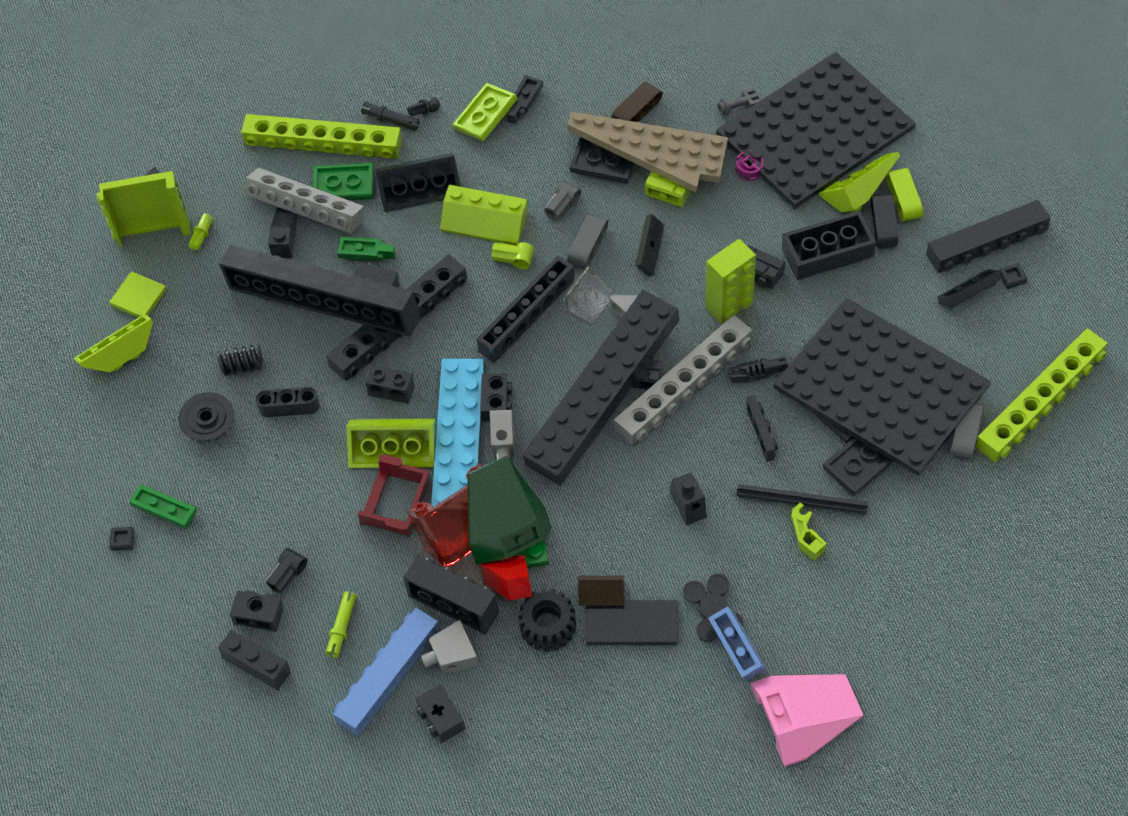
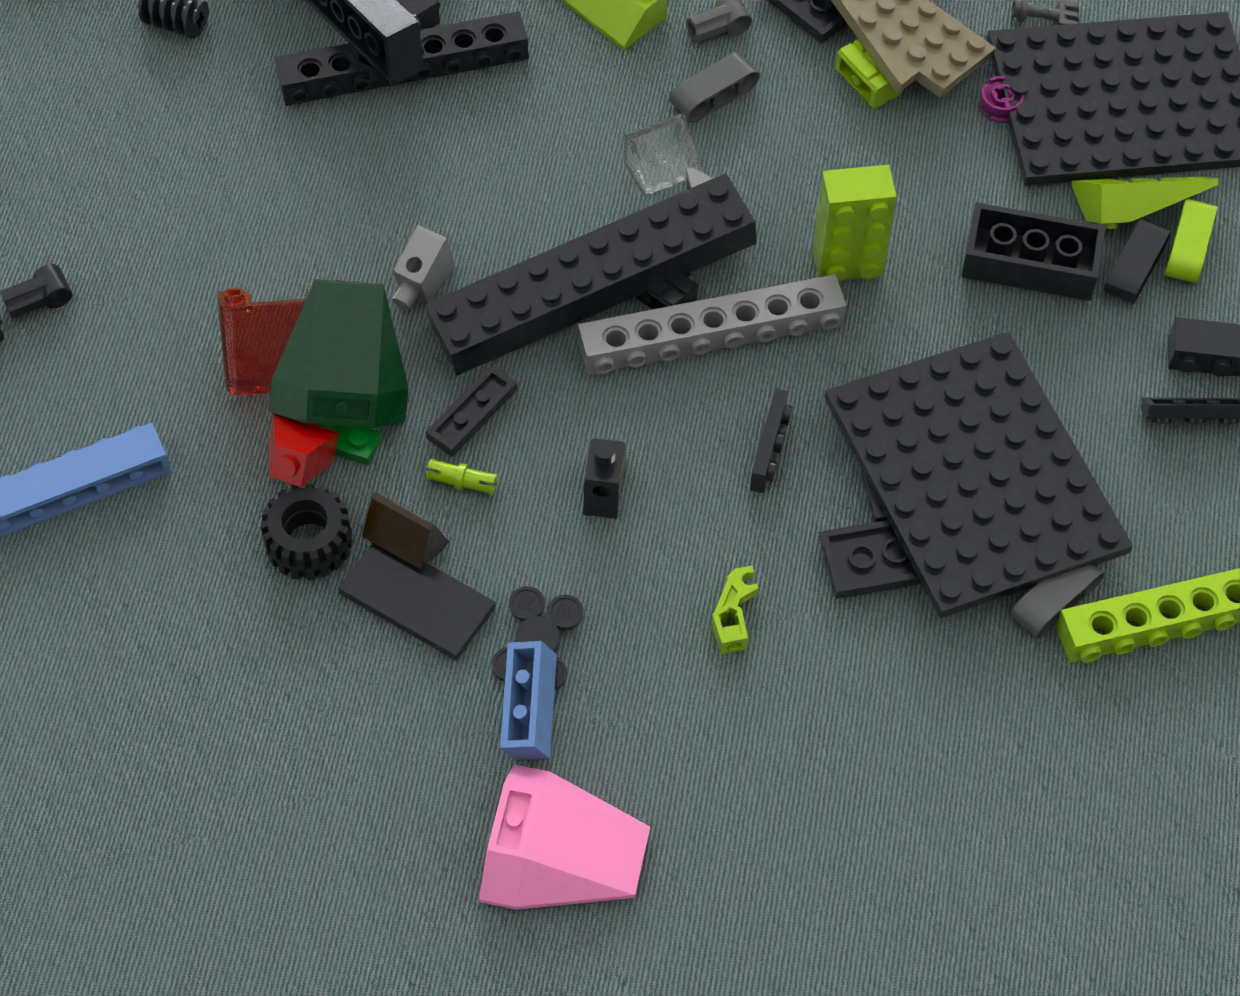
camera: 25 degrees right, 0 degrees up
black gear [178,392,234,443] -> none
black beam [255,387,320,417] -> none
lime pin [325,591,357,658] -> none
lime slope [346,419,436,468] -> none
dark red piece [358,454,430,537] -> none
black brick [365,365,415,404] -> none
black brick [403,555,499,635] -> none
black brick [416,684,465,743] -> none
light grey torso [420,620,478,674] -> none
medium azure plate [431,359,484,513] -> none
black brick [477,256,575,363] -> none
black brick [480,374,512,422] -> none
lime piece [491,242,535,270] -> none
black tile [635,214,664,277] -> none
black hinge [728,357,788,383] -> none
black axle [736,484,868,514] -> none
black brick [747,245,785,289] -> none
none -> black plate [426,365,517,457]
none -> lime pin [426,458,498,496]

